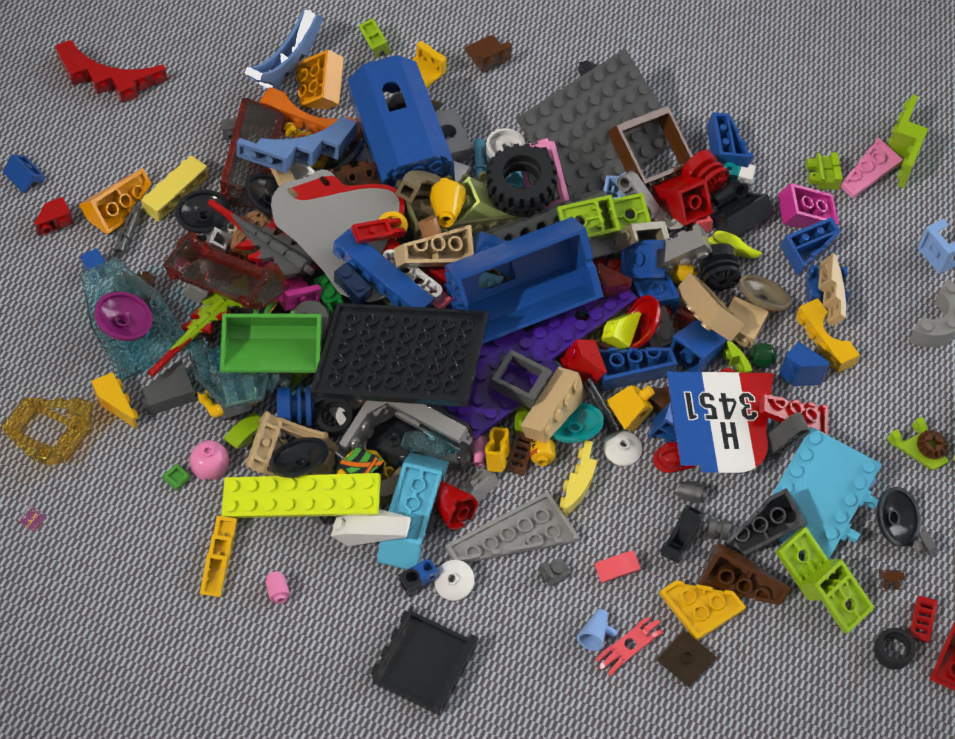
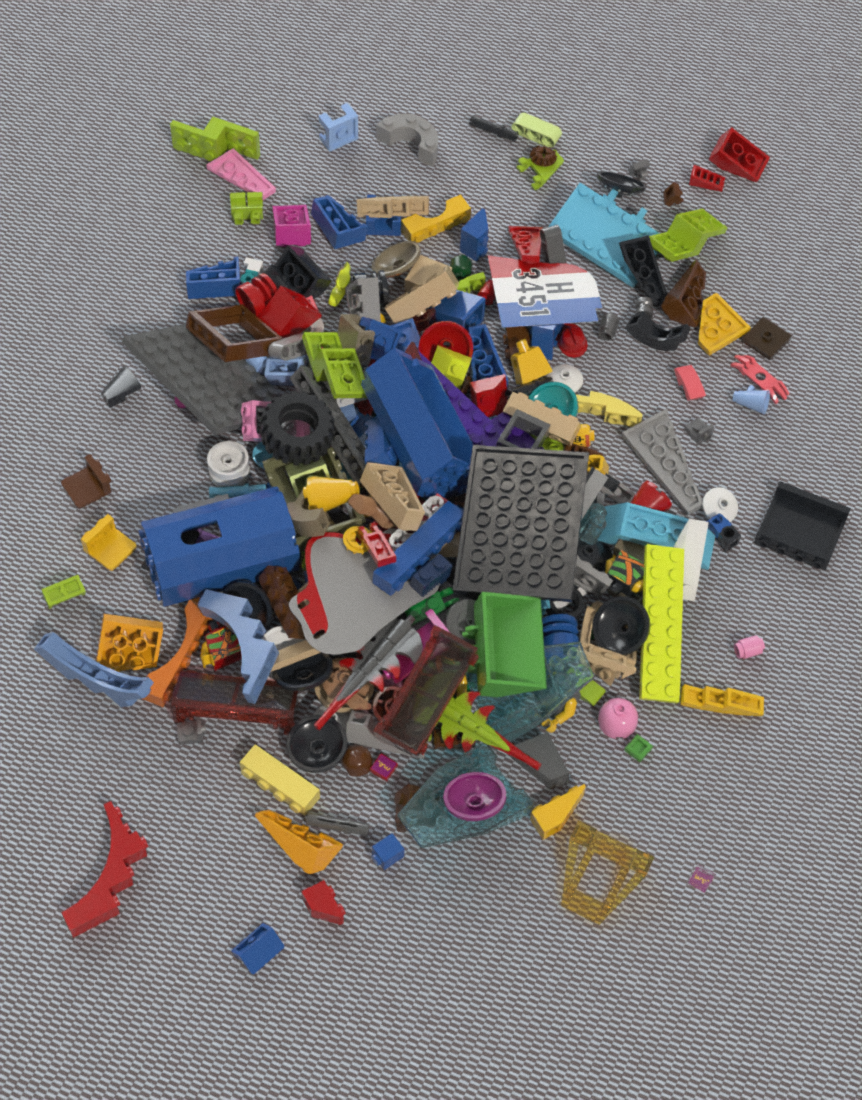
camera: 90 degrees left, 0 degrees up
black tyre [874,628,916,670] -> none

